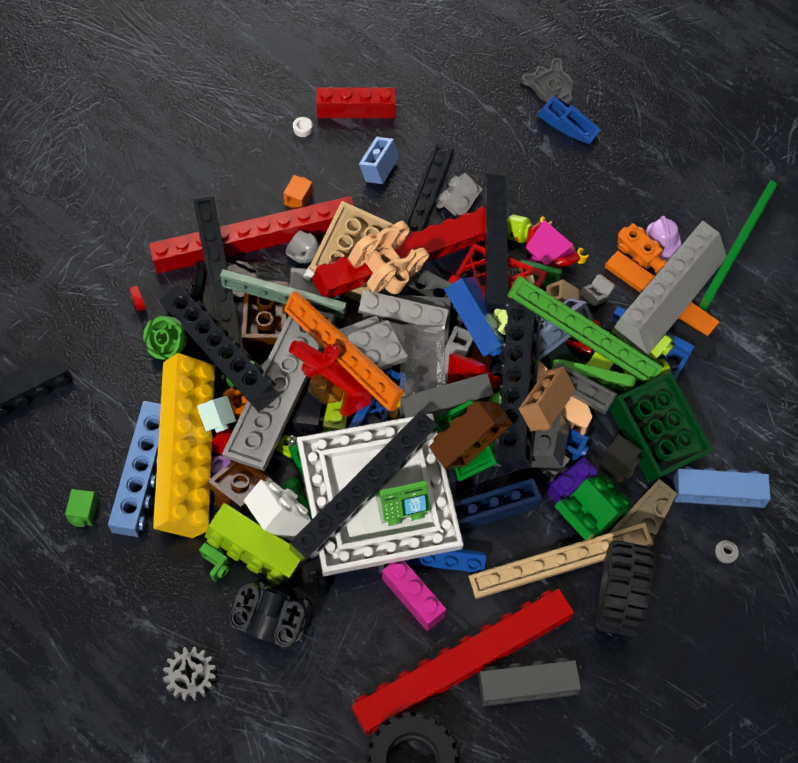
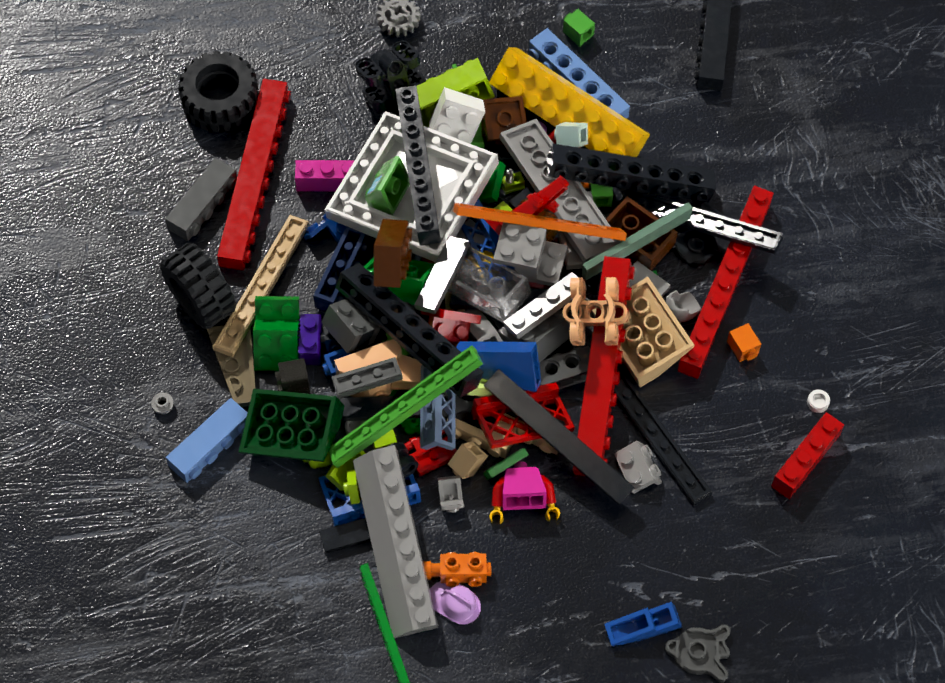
camera: 130 degrees right, 0 degrees up
red tile [130,286,146,311] -> none
bright green cylinder [143,316,188,360] -> none
medium blue brick [359,137,400,184] -> none
lime head [507,214,534,243] -> none
medium nougat brick [519,367,575,431] -> none
bright green beam [551,359,636,392] -> none
orange tile [605,251,719,337] -> none

